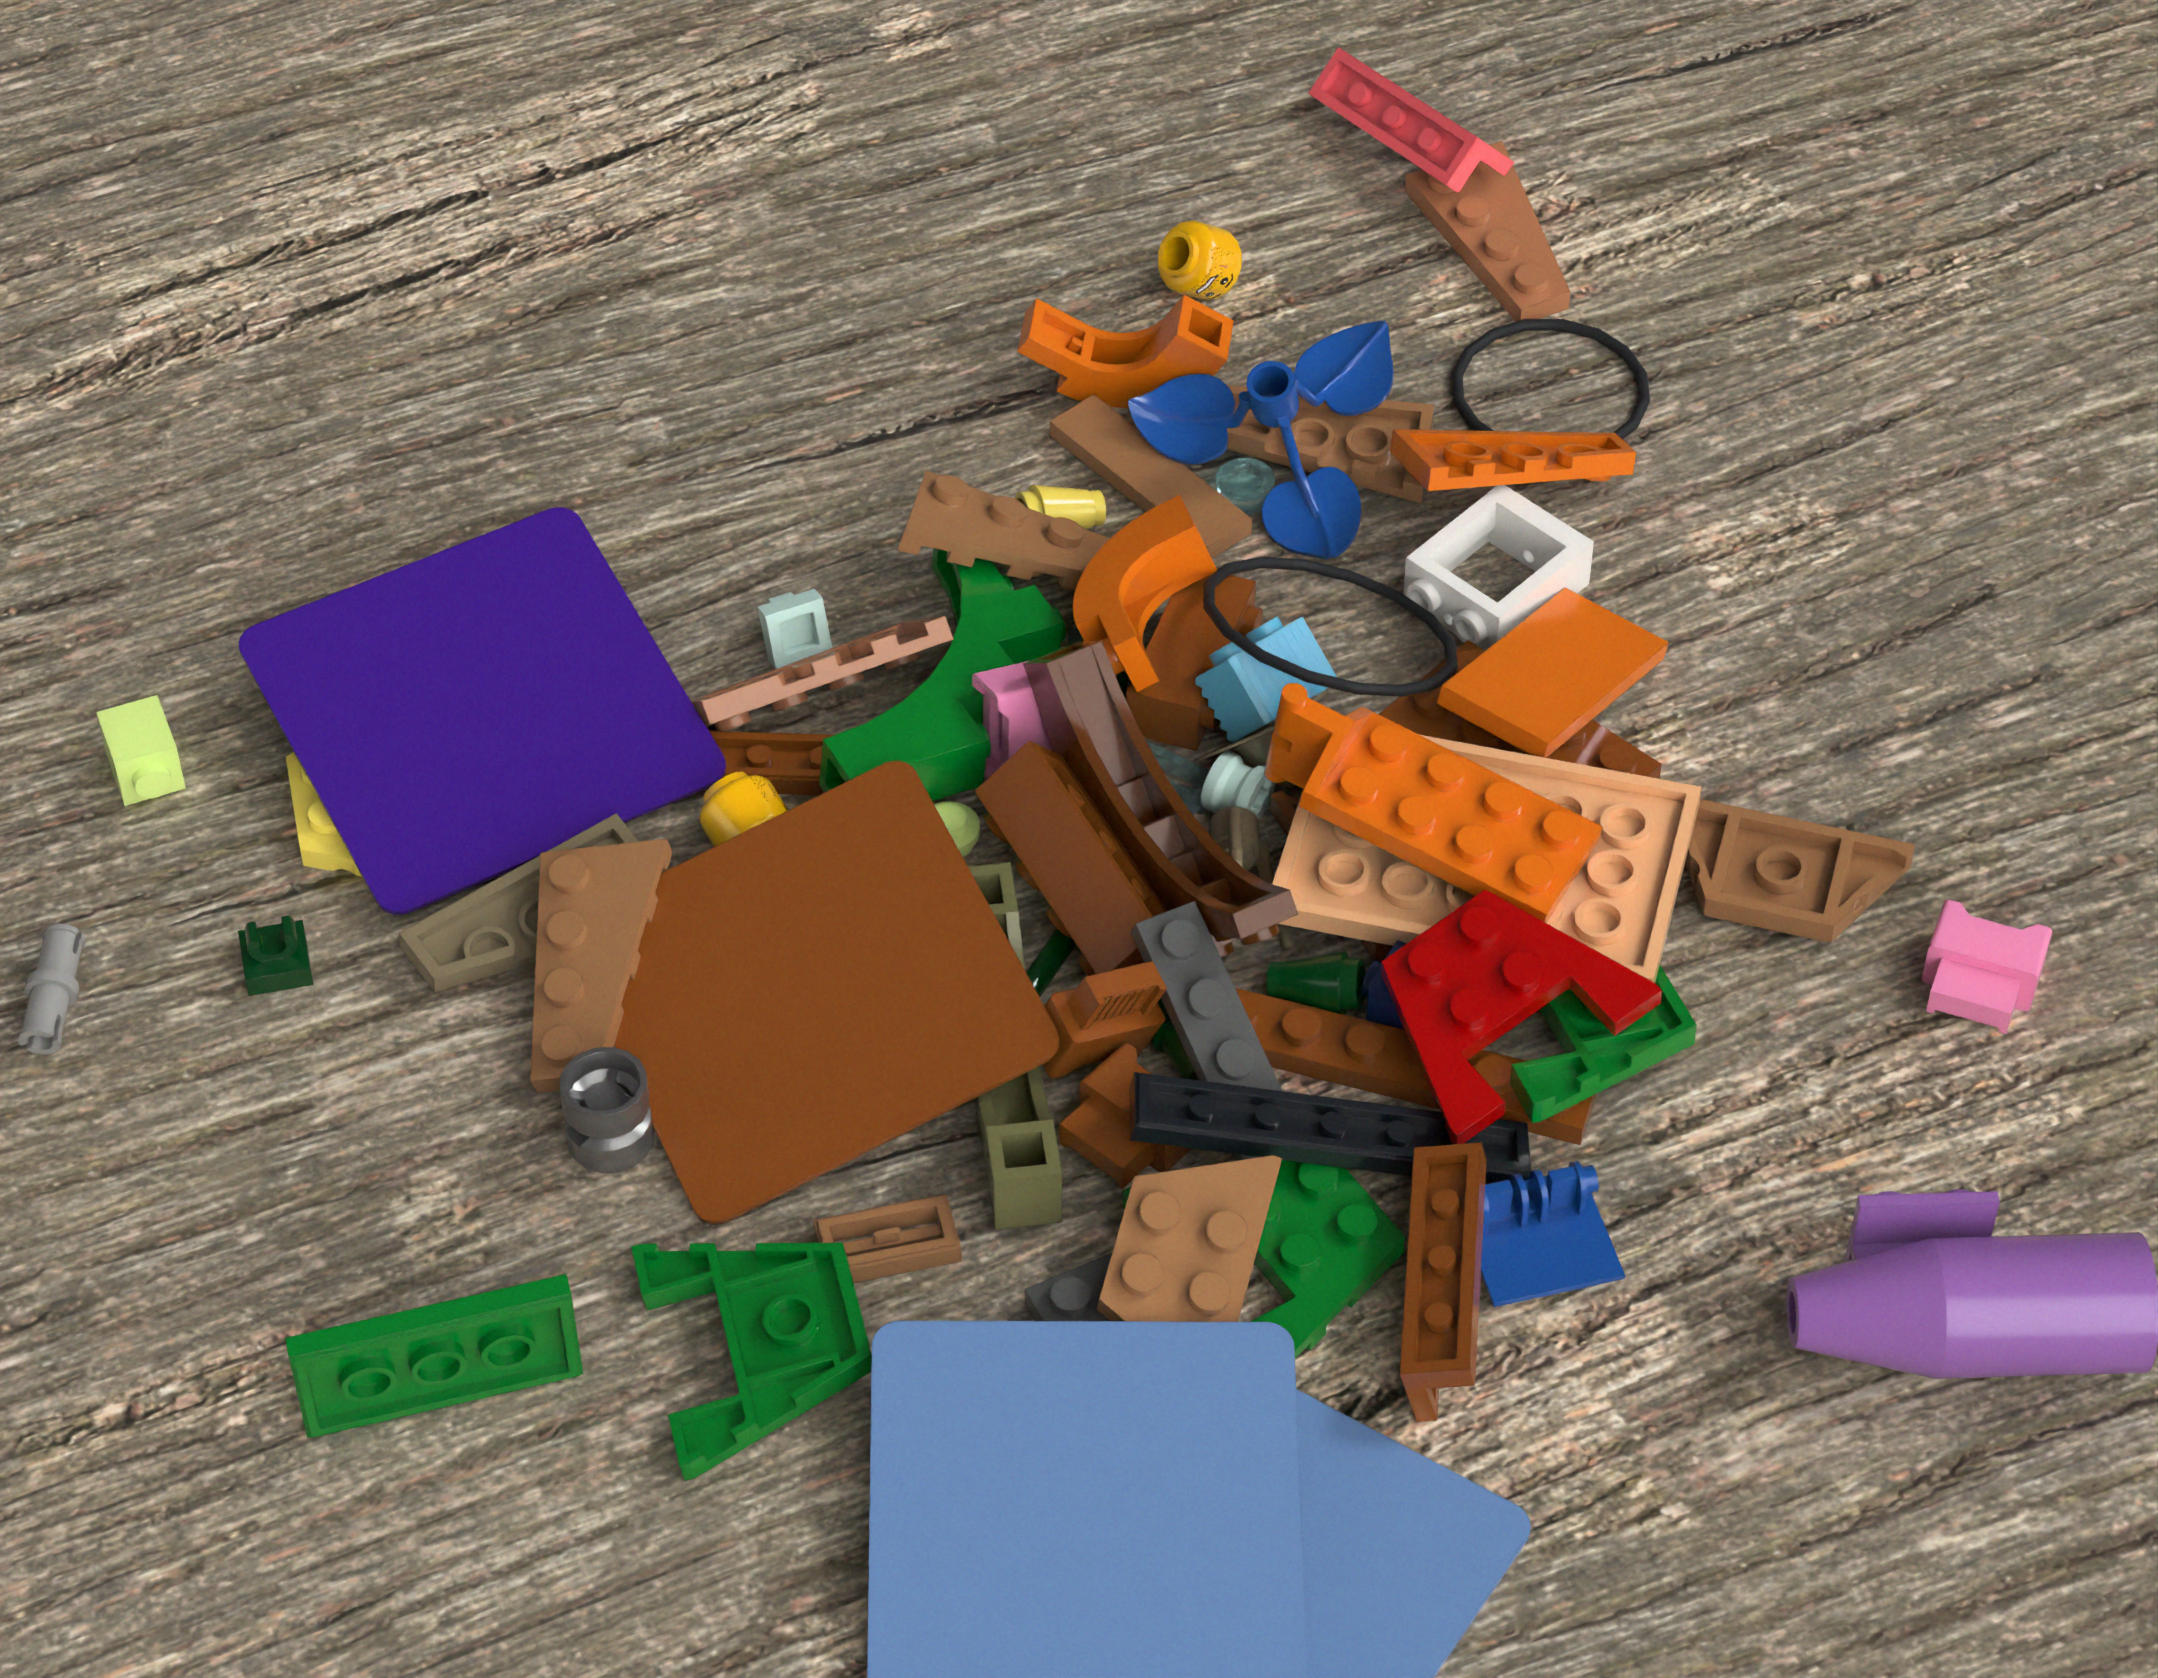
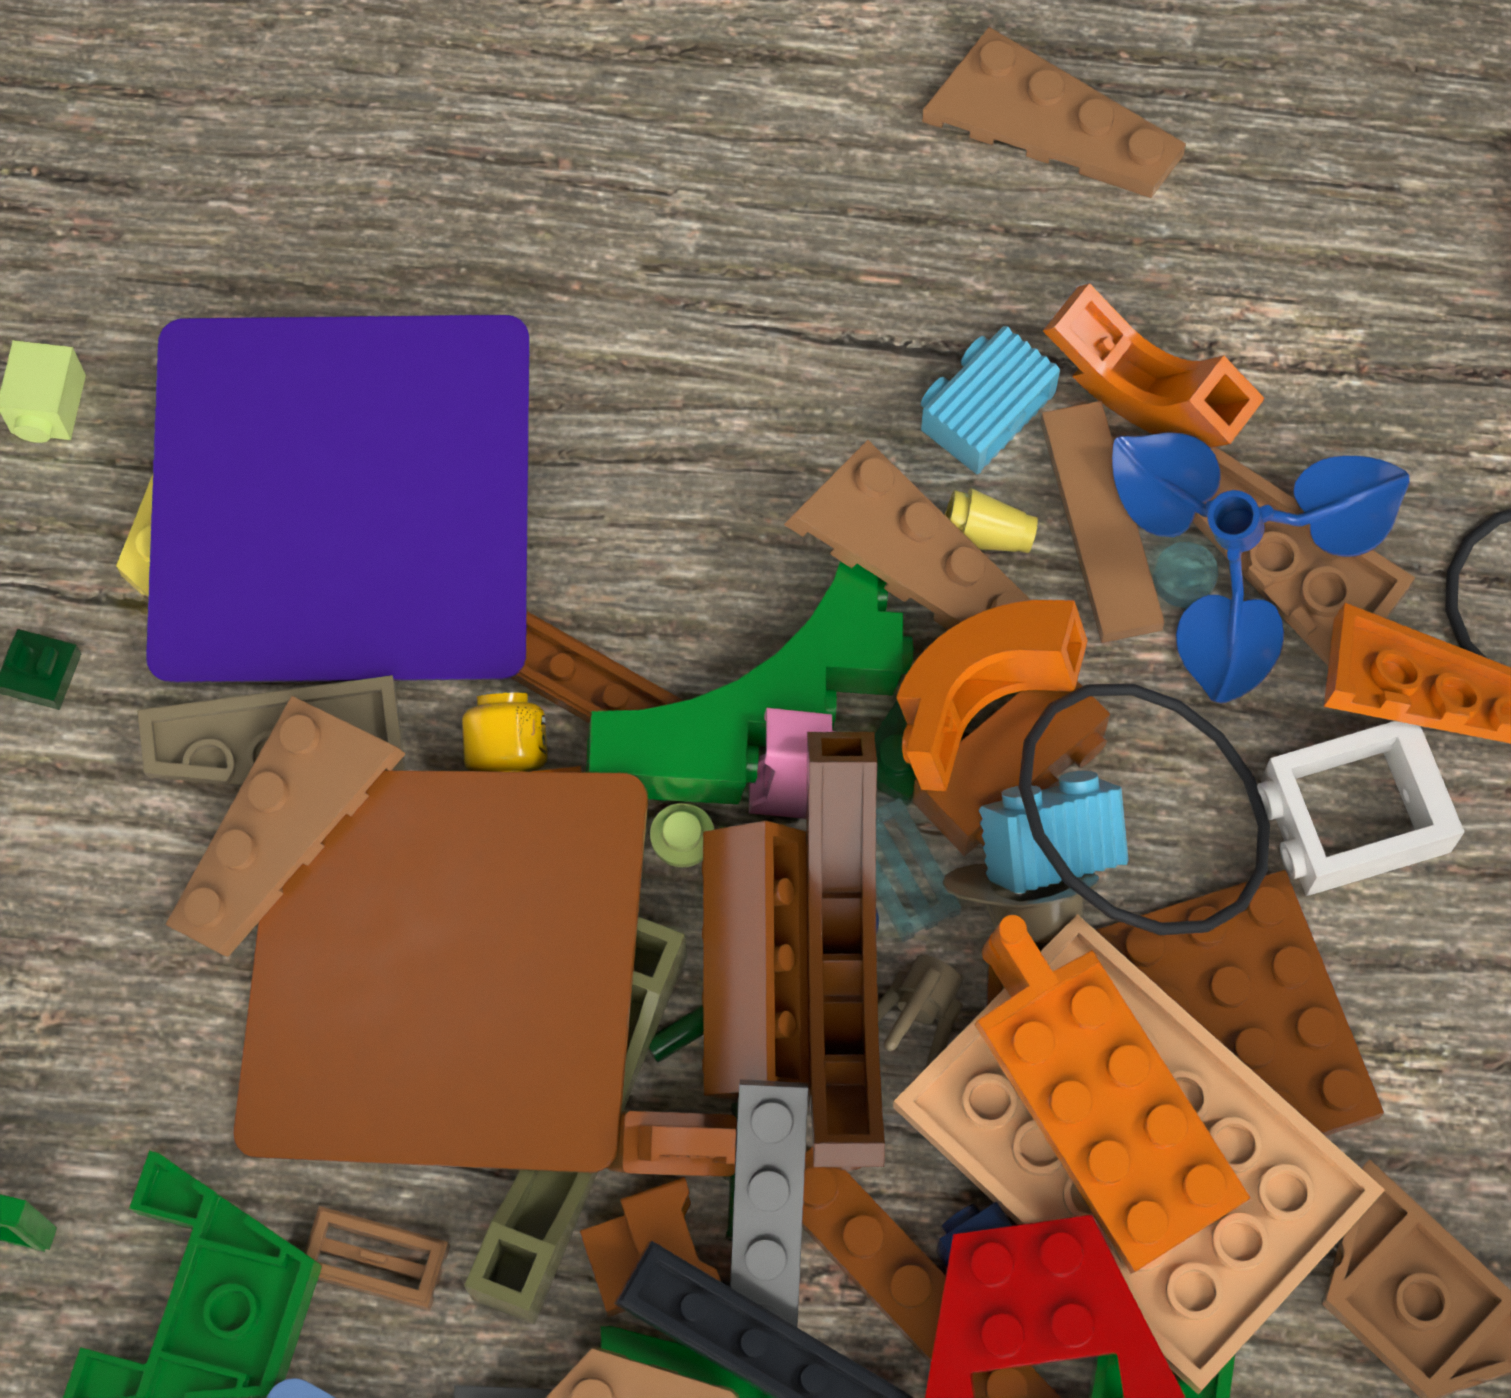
camera: 30 degrees right, 20 degrees up
flat silver wheel [560,1047,654,1173] -> none
nougat wing [690,616,953,731] -> none
light aqua tile [758,589,832,669] -> none
yellow head [1157,220,1242,300] -> none
light aqua wheel [1201,751,1275,820] -> none
dark green cone [1266,951,1366,1015] -> none
orange tile [1437,587,1669,758] -> none
none -> medium azure brick [921,326,1060,474]
none -> medium nougat wing [922,27,1186,198]

